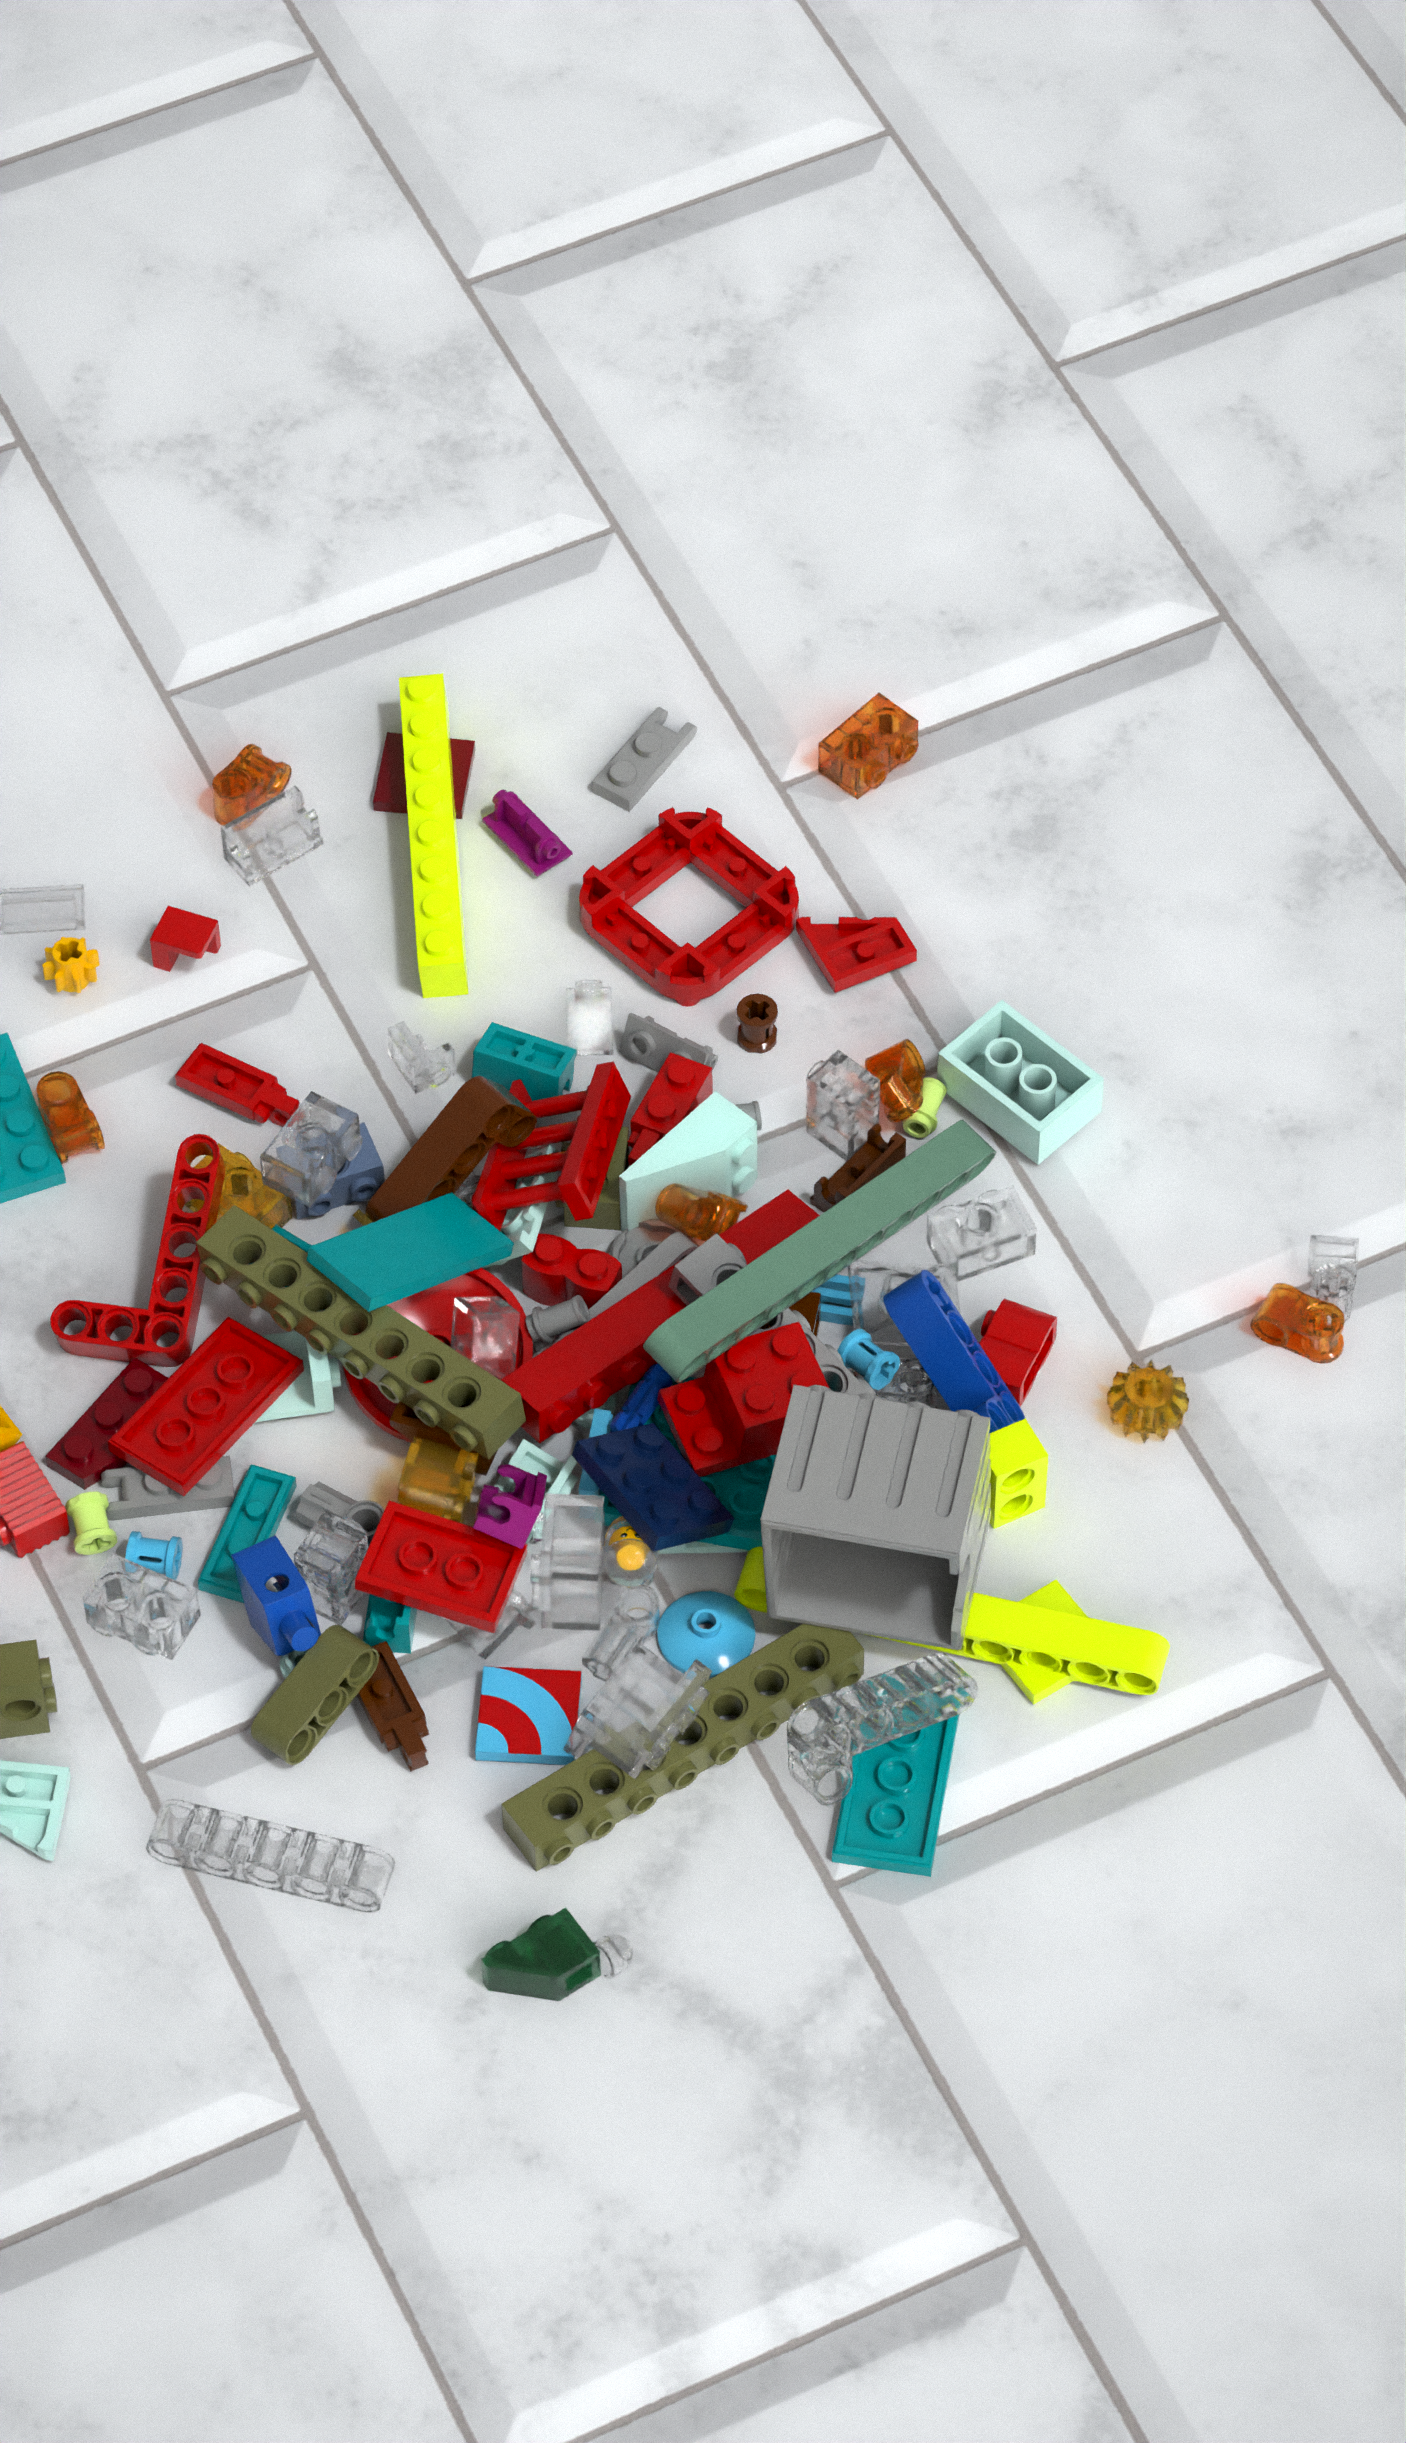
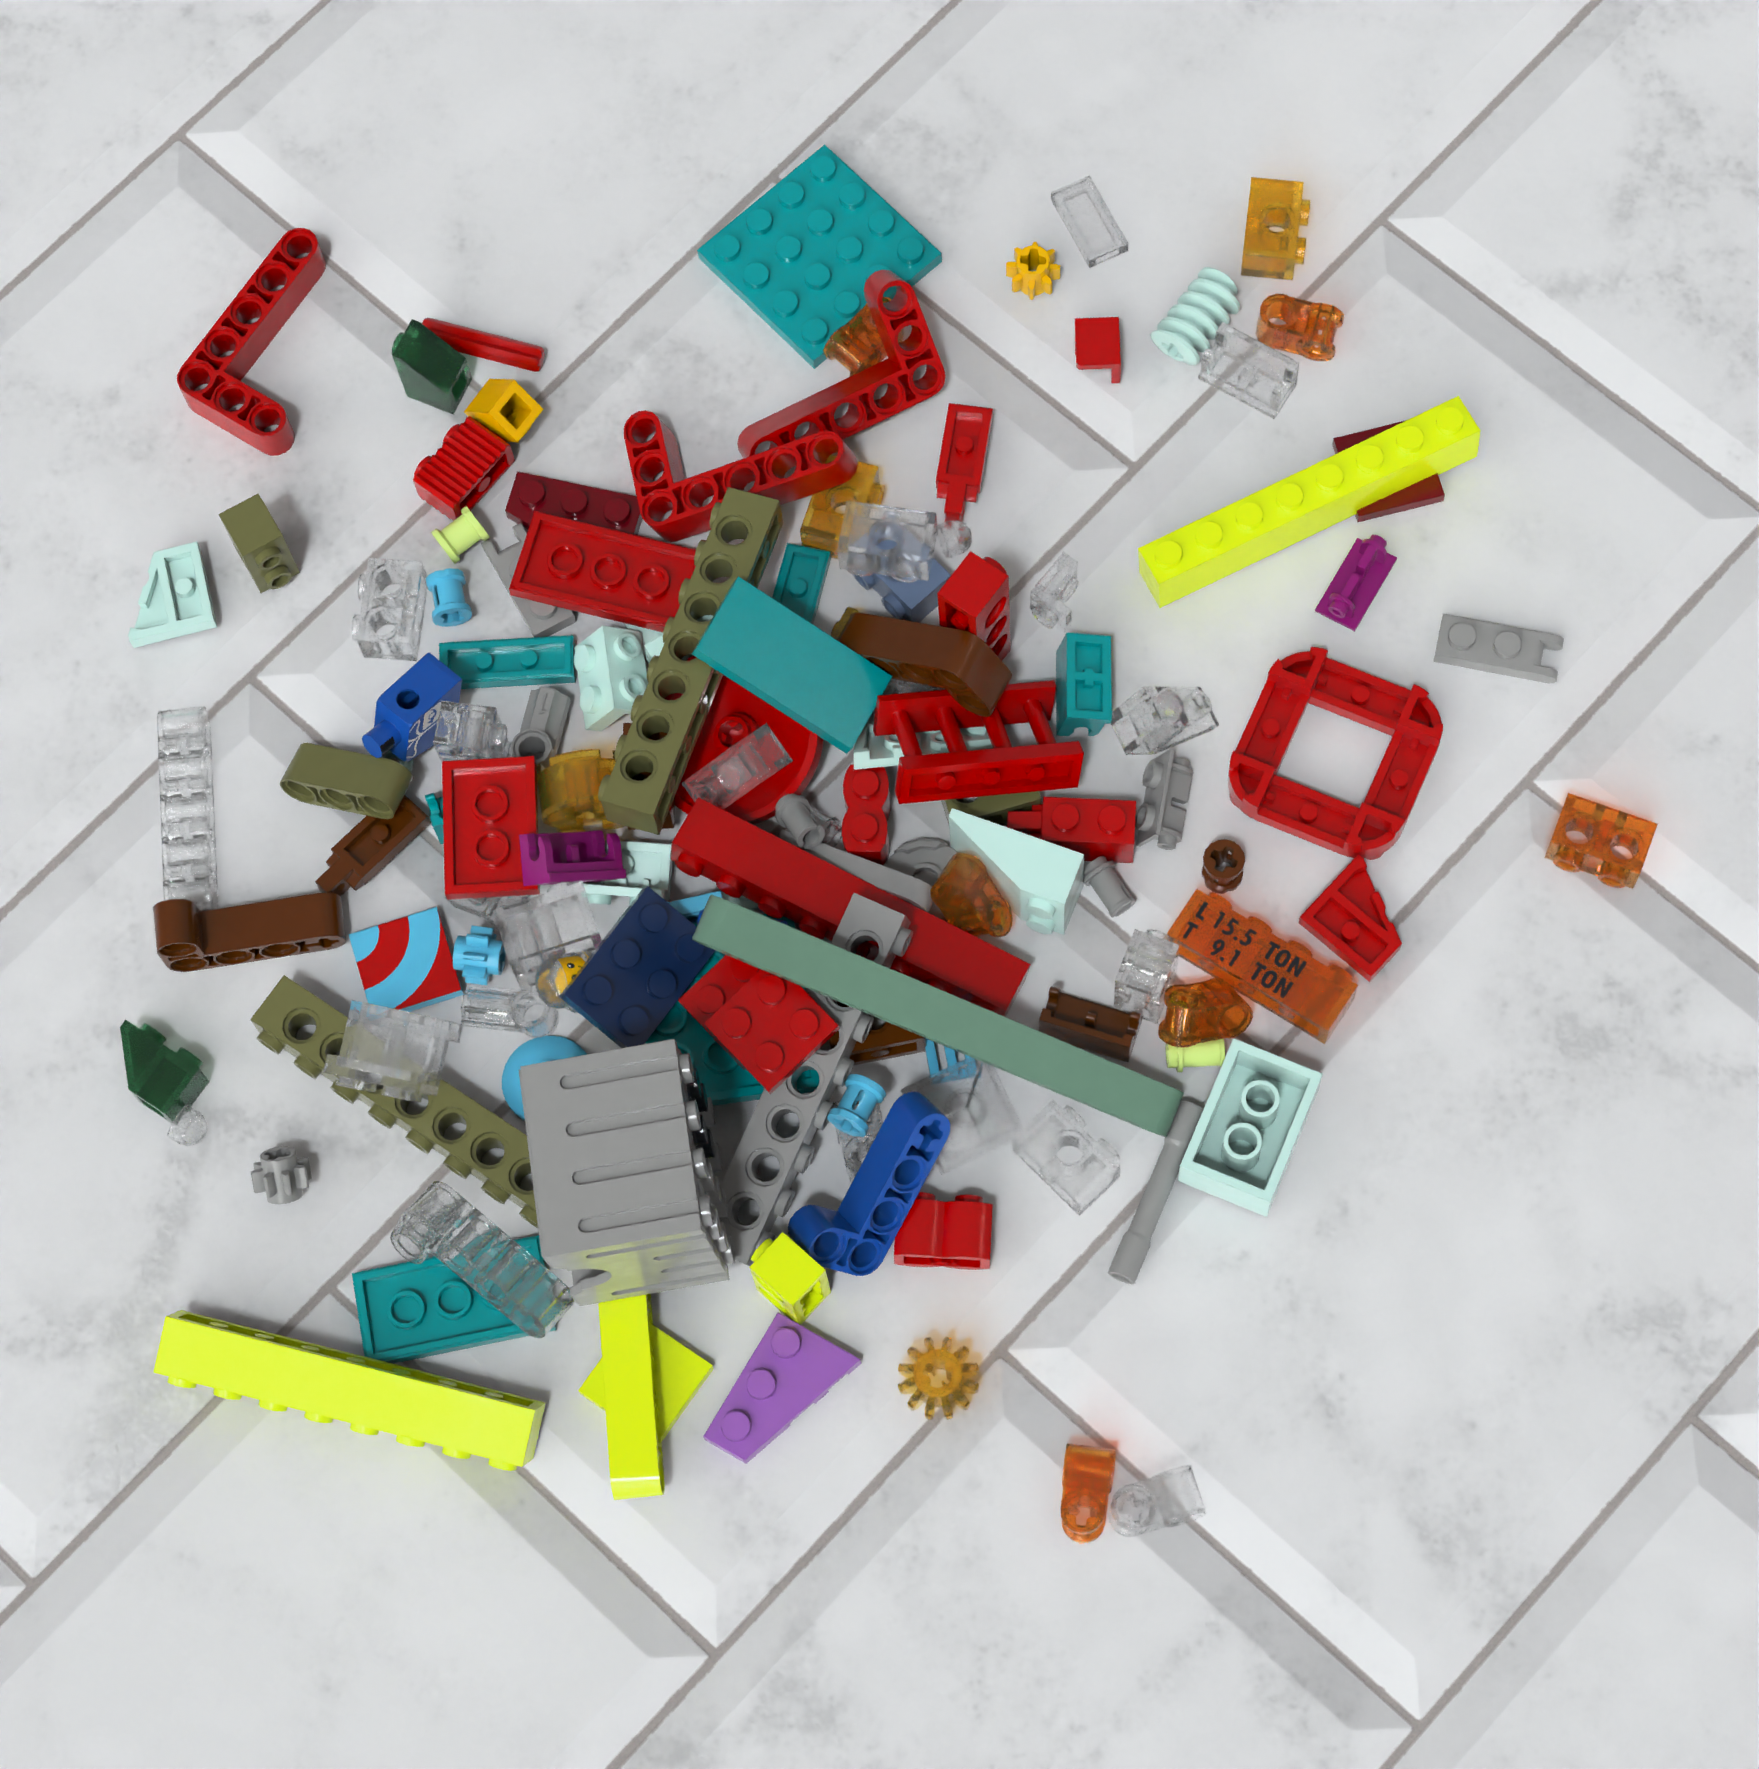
camera: 75 degrees right, 15 degrees up
none -> reddish brown beam [153,893,346,972]
none -> neon yellow brick [153,1310,546,1471]
none -> light grey gear [251,1146,312,1204]
none -> medium azure gear [453,925,506,985]
none -> light aqua bracket [574,625,648,732]
none -> medium lavender wing [703,1313,862,1464]
none -> red beam [737,270,945,458]
none -> red brick [937,551,1011,661]
none -> light grey piece [1108,1101,1204,1284]
none -> light aqua piece [1150,267,1241,366]
none -> clear orange brick [1166,889,1358,1044]
none -> clear yellow brick [1241,177,1310,280]

